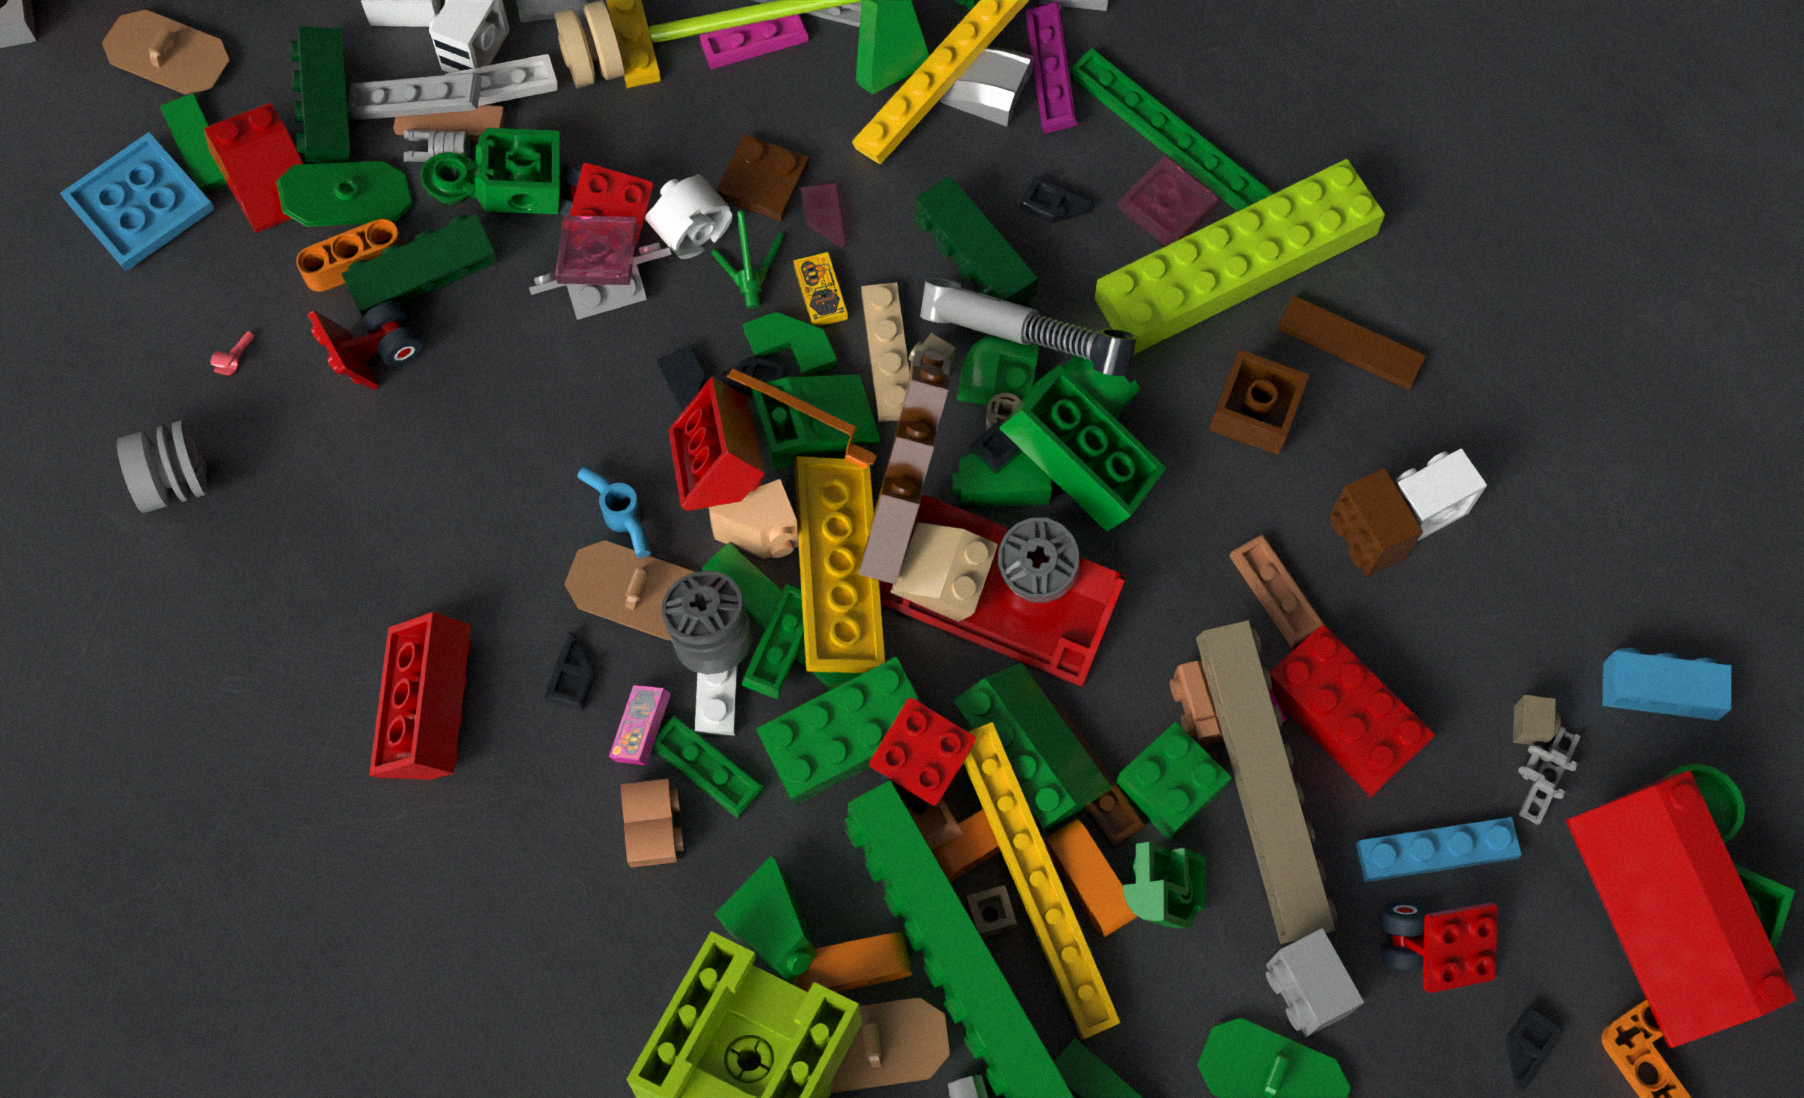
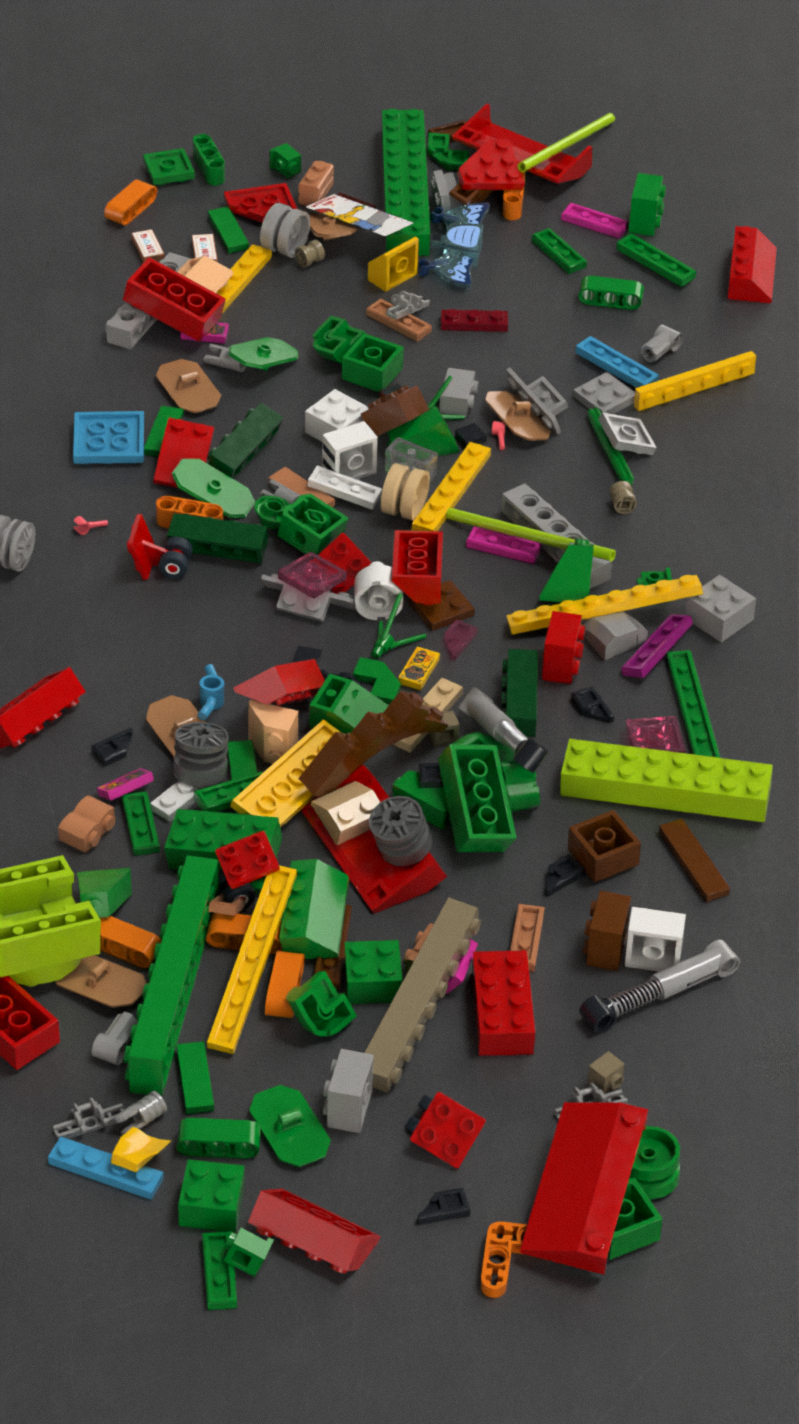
camera: 40 degrees right, 25 degrees down
light grey tile [347,72,482,121] -> none
orange piece [727,368,877,470] -> none
dark tan plate [965,885,1017,939] -> none
dark azure plate [1356,817,1522,882] -> none
dark azure brick [1602,648,1731,721] -> none
none -> red slope [392,530,443,605]
none -> red brick [542,611,585,684]
none -> black tile [545,854,586,897]
none -> piece [579,940,740,1034]

